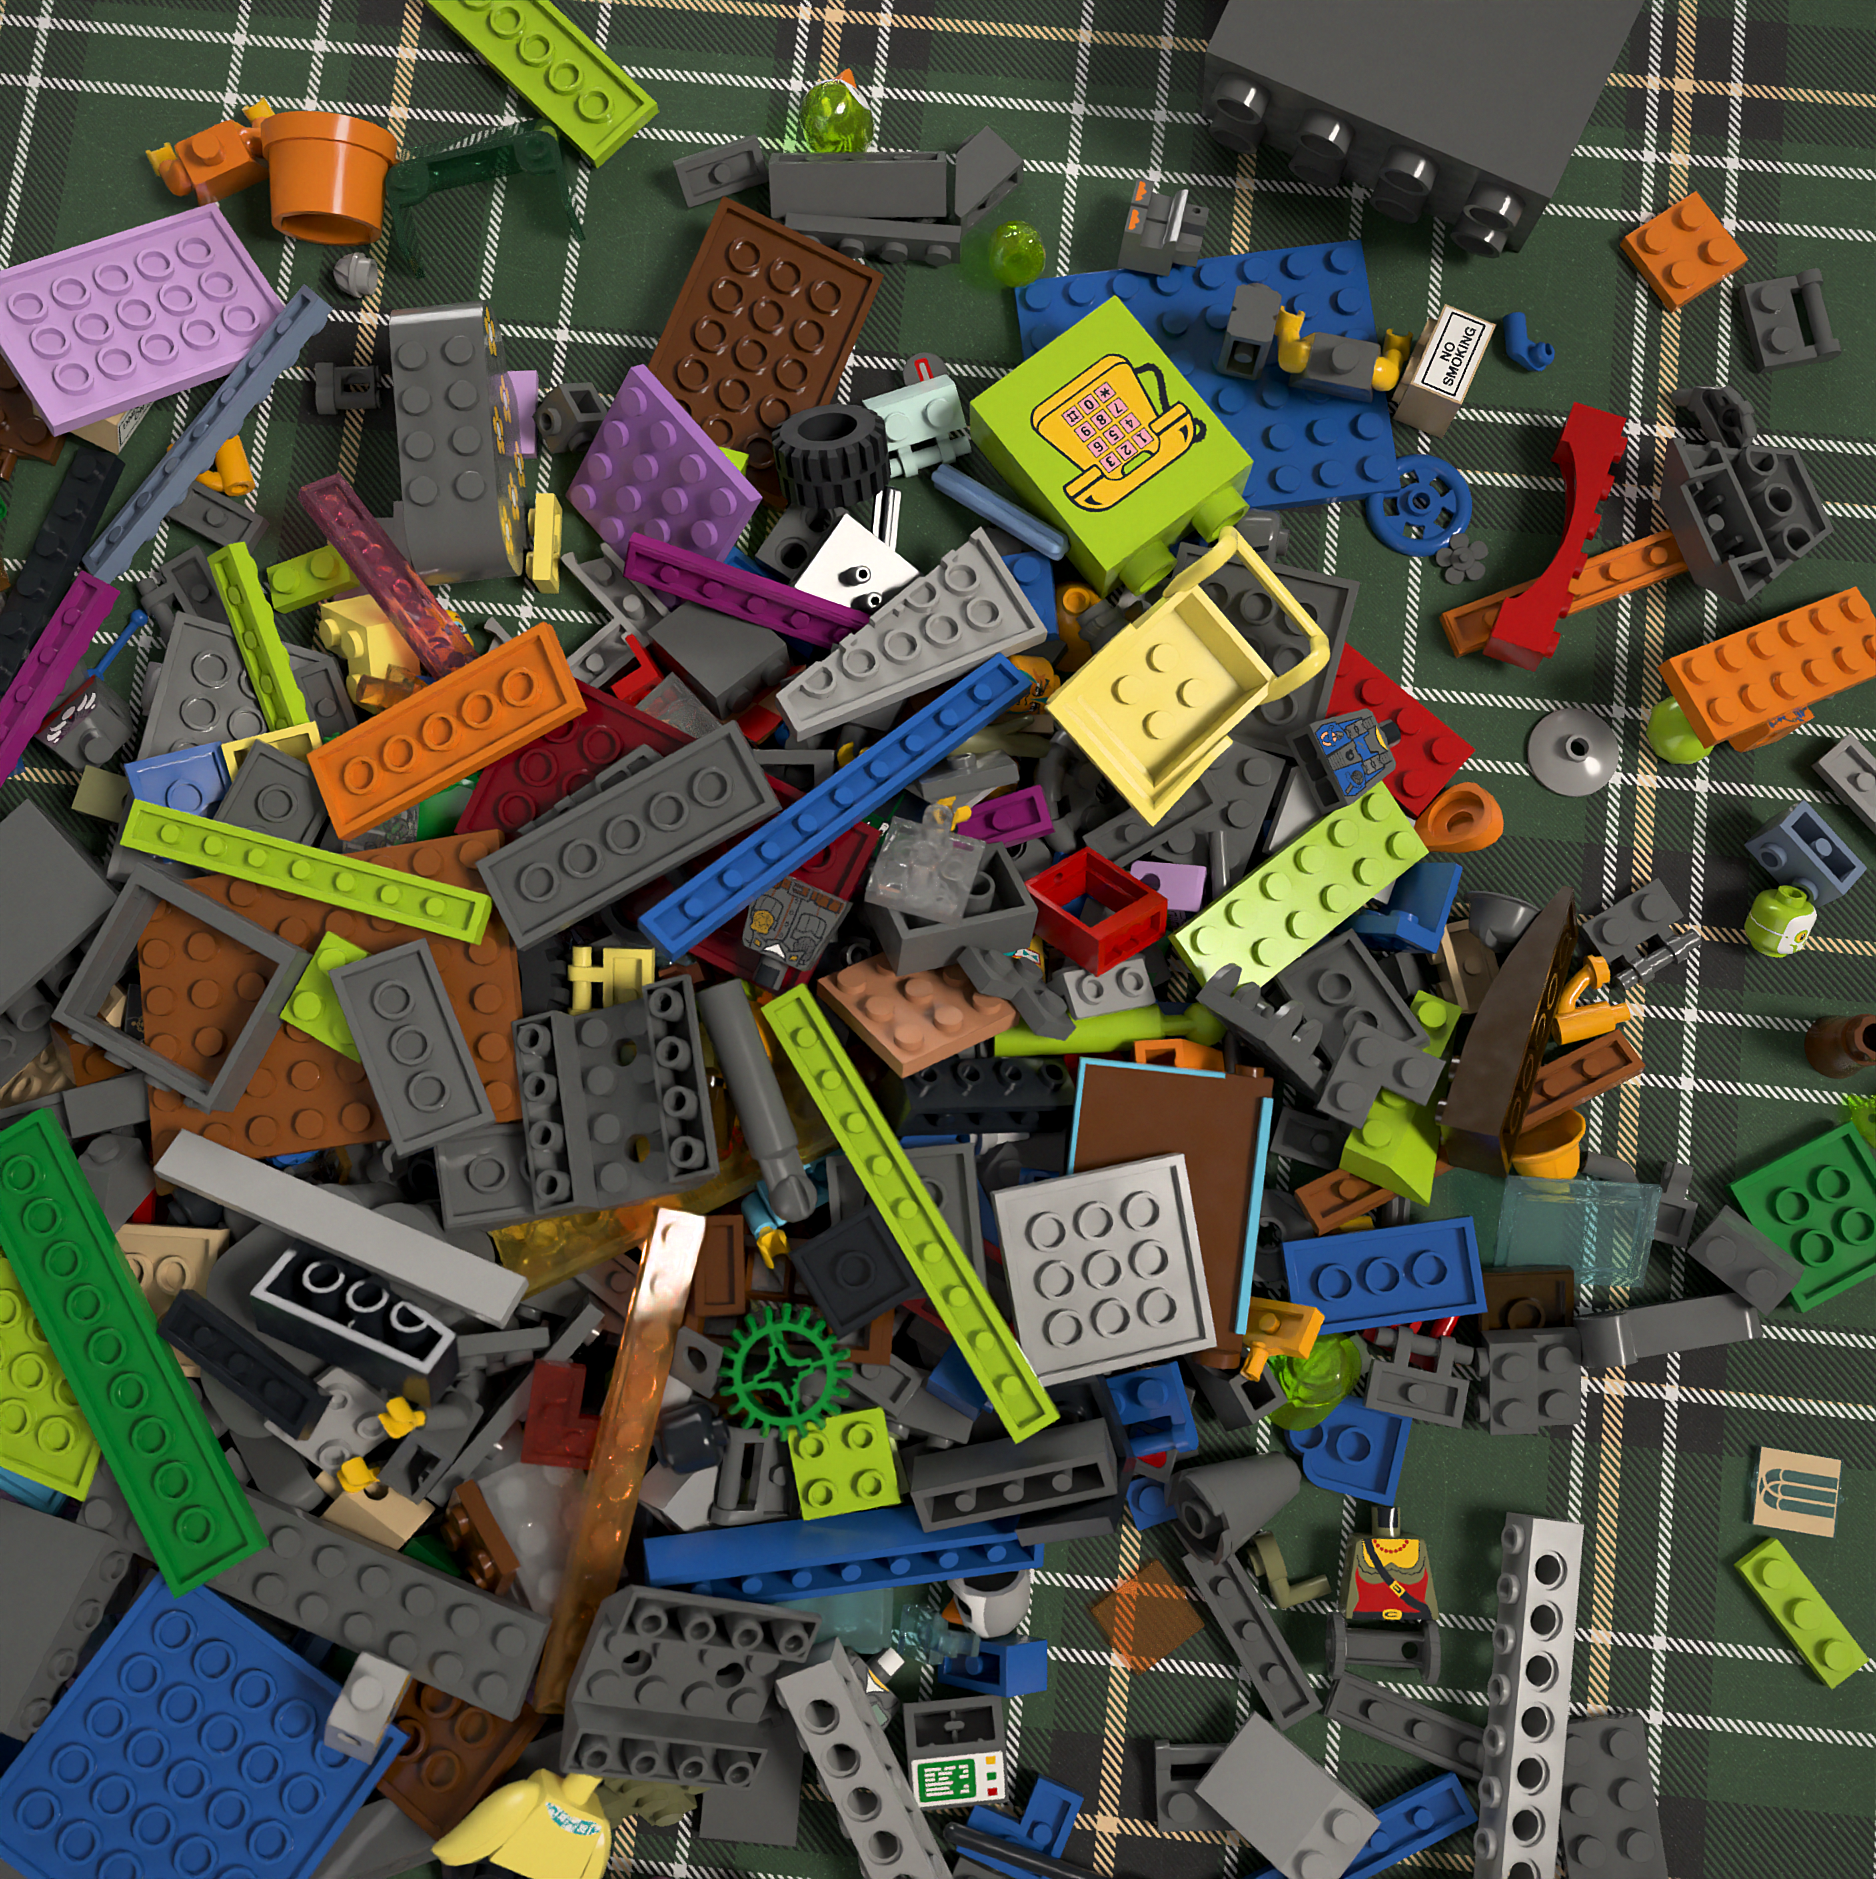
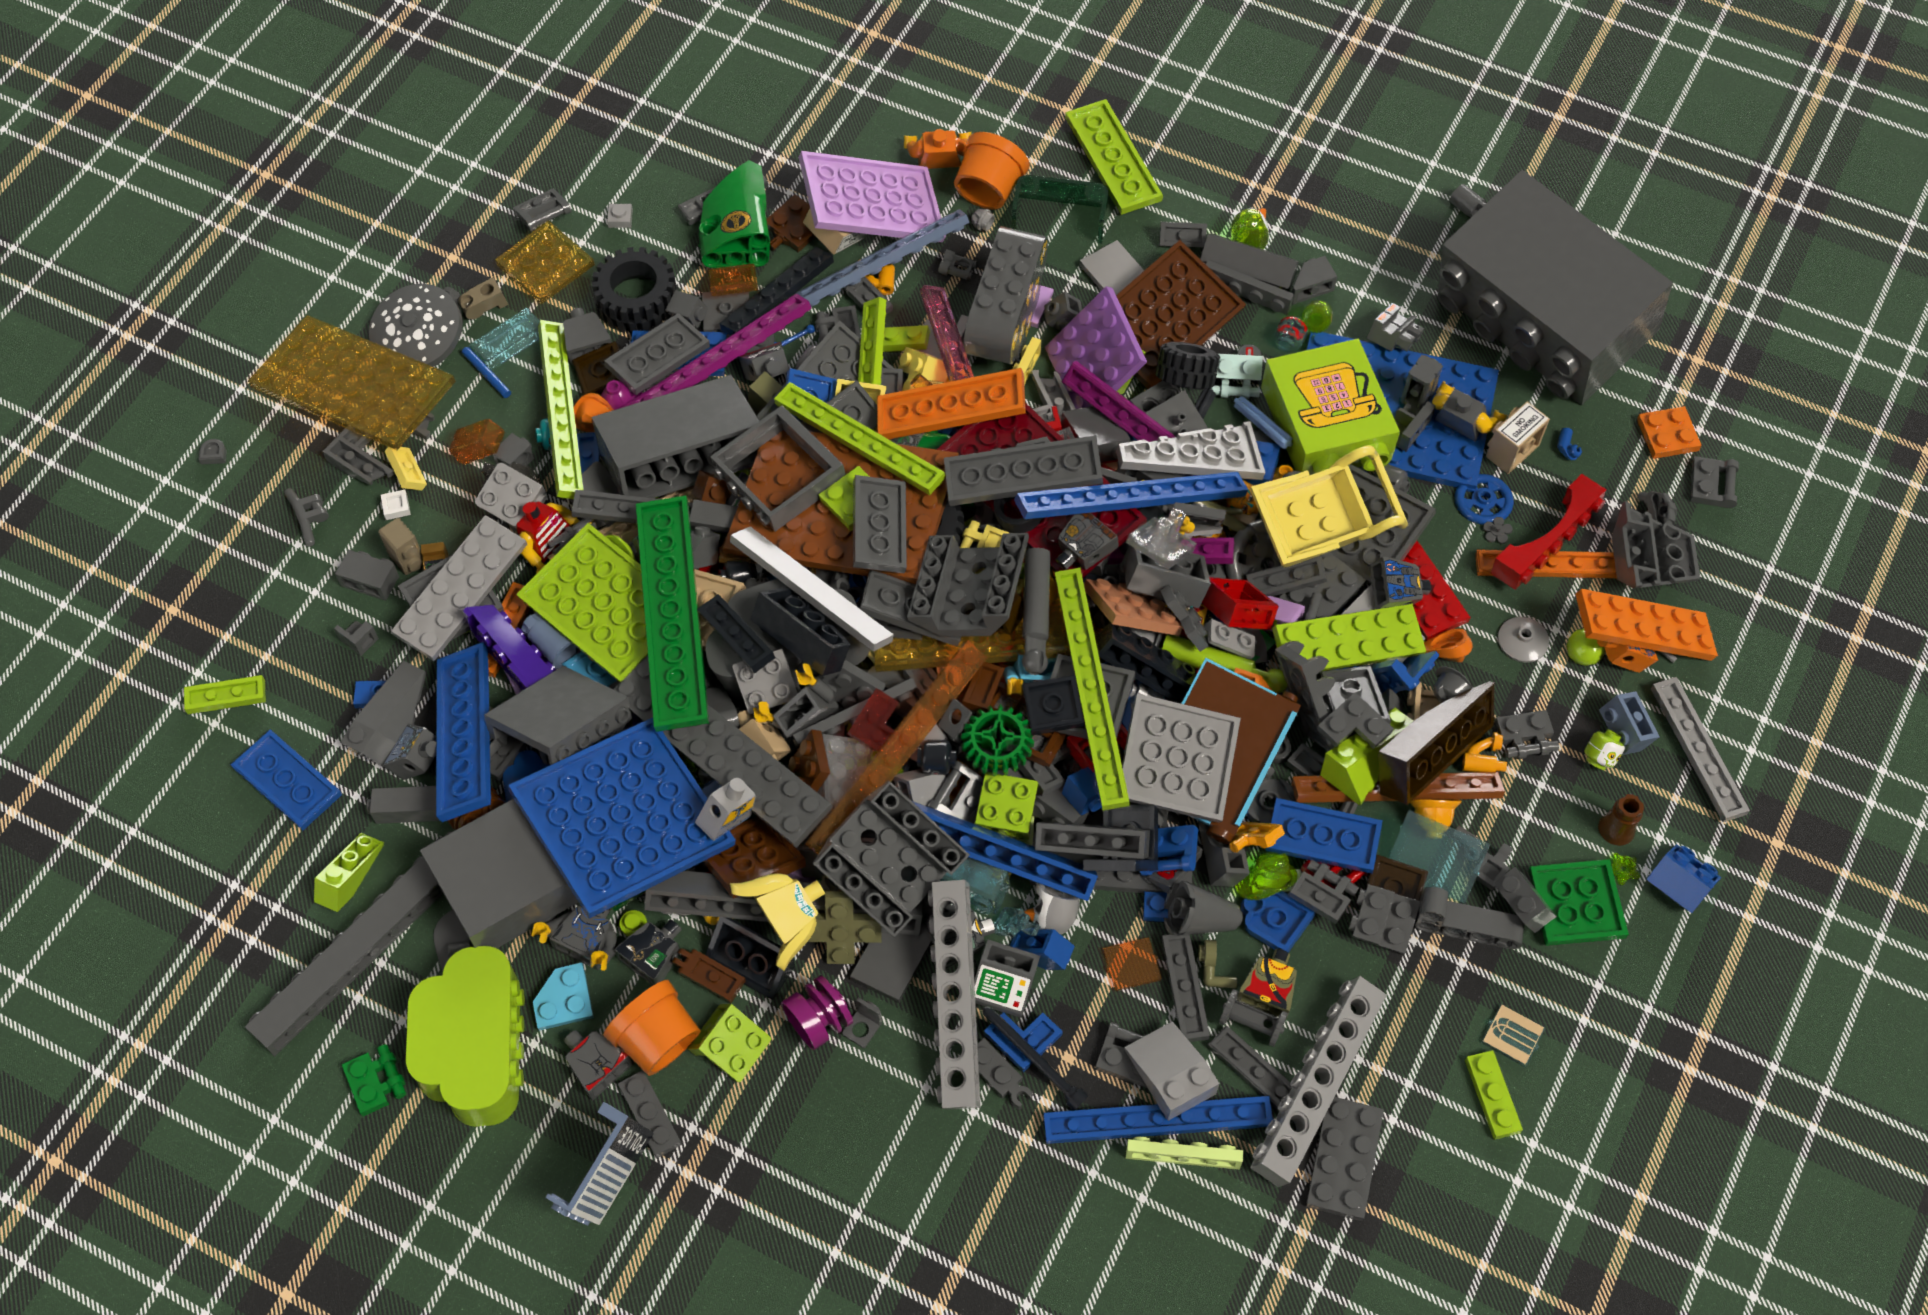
camera: 15 degrees right, 20 degrees down
none -> light grey tile [1079,240,1144,295]
none -> clear light blue head [1273,316,1308,352]
none -> dark grey panel [1394,401,1436,452]

